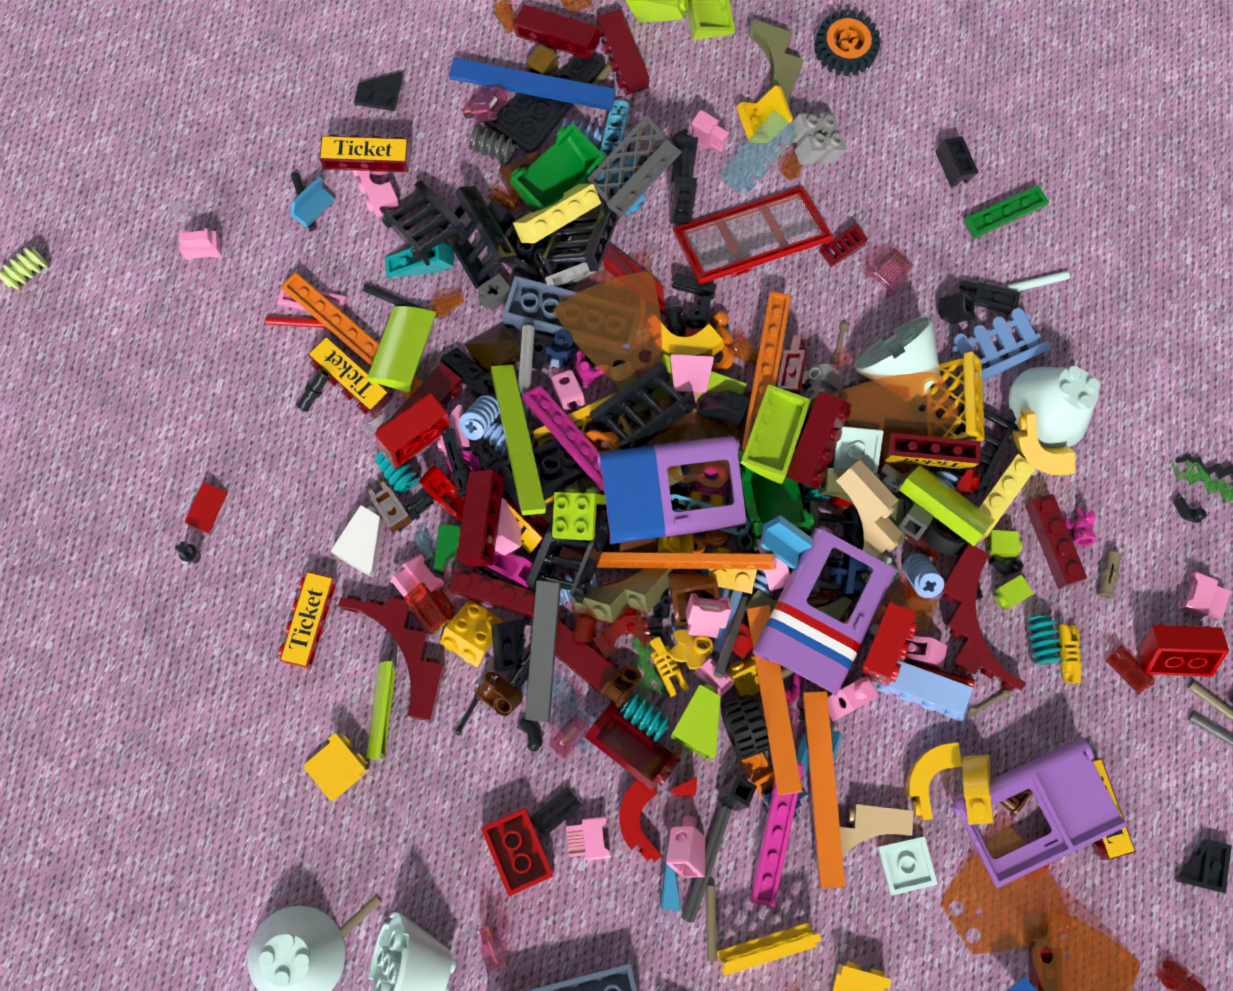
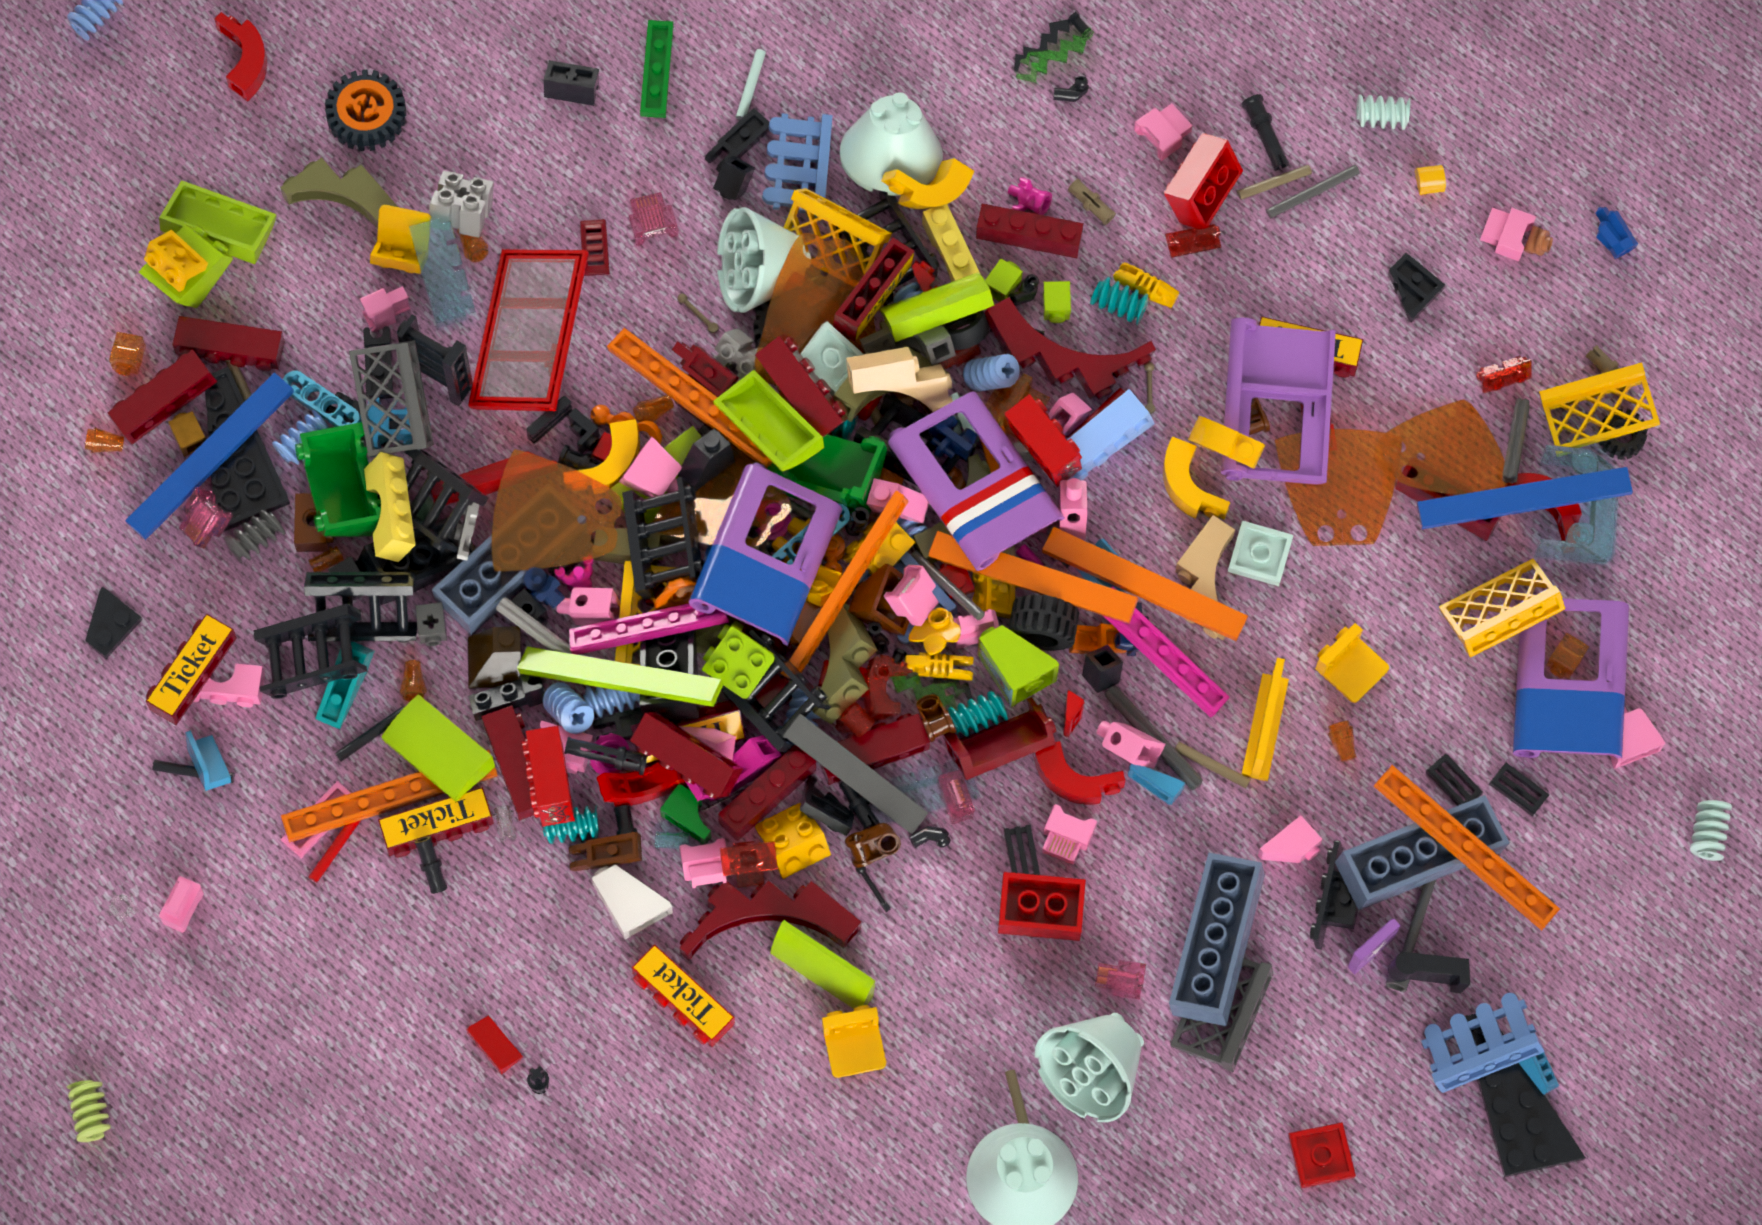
camera: 60 degrees left, 5 degrees down
dark azure panel [760,515,814,569] -> none

